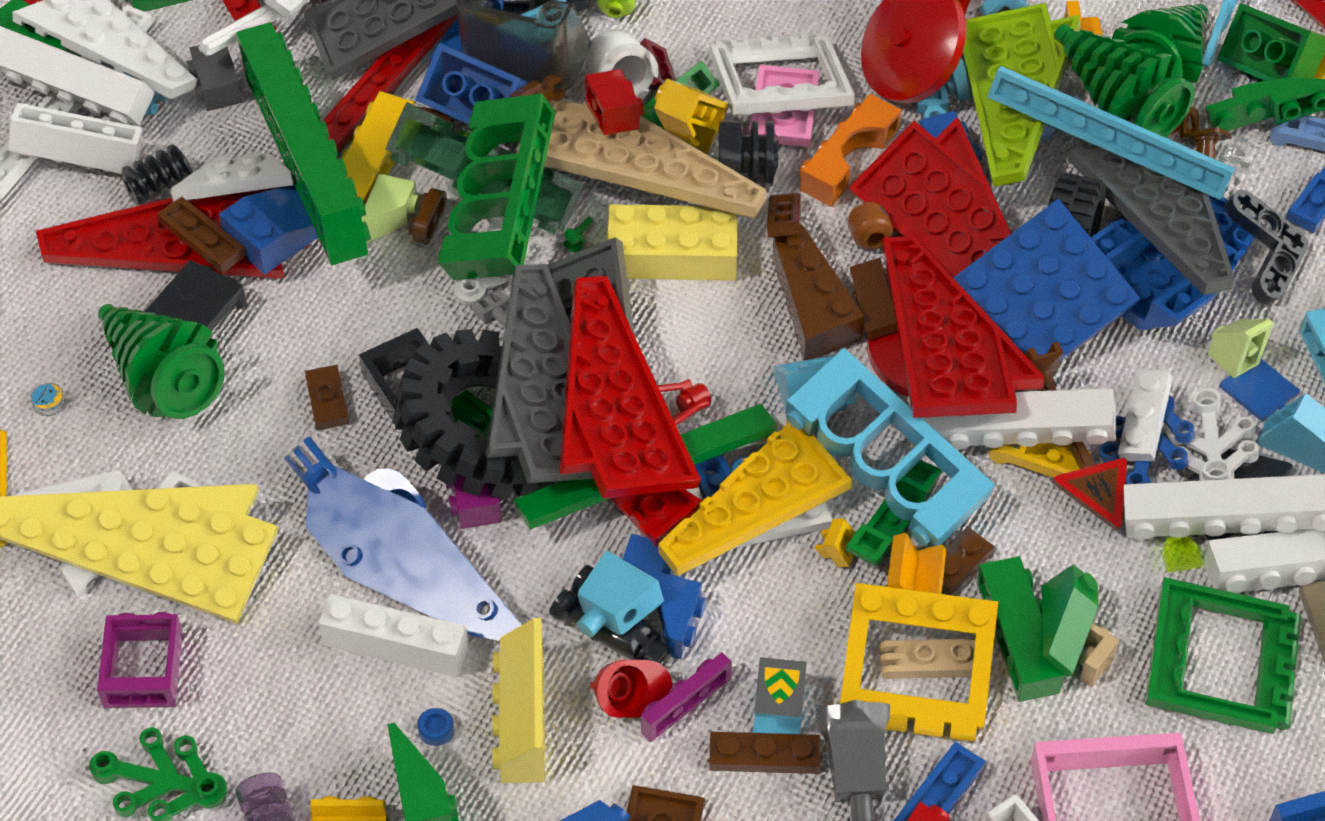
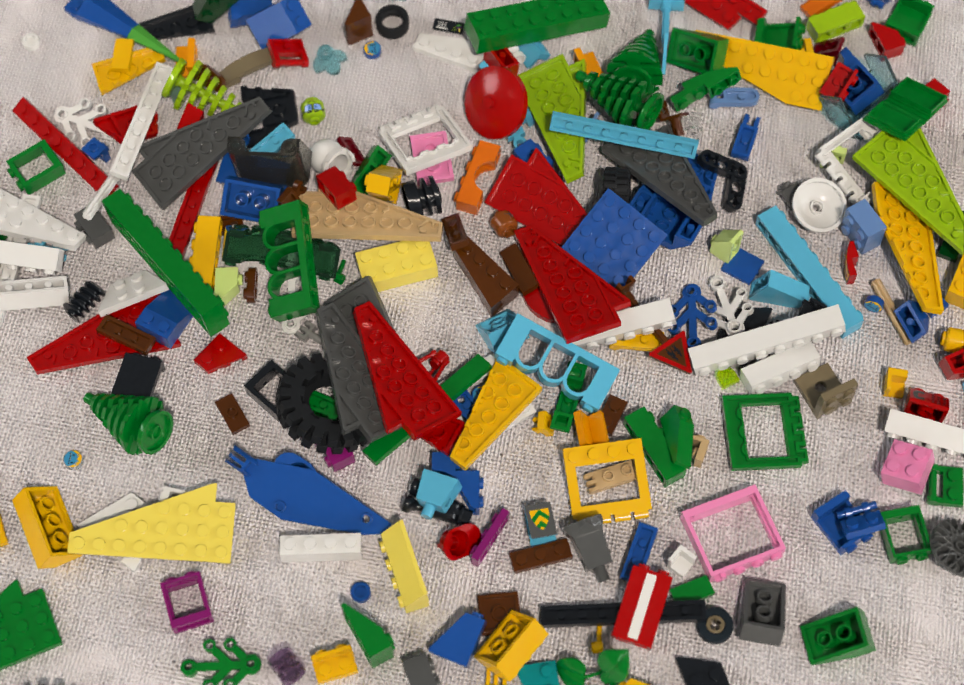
camera: 15 degrees left, 10 degrees up
white plate [1118,370,1173,461] -> none
none -> red wing [194,333,247,374]

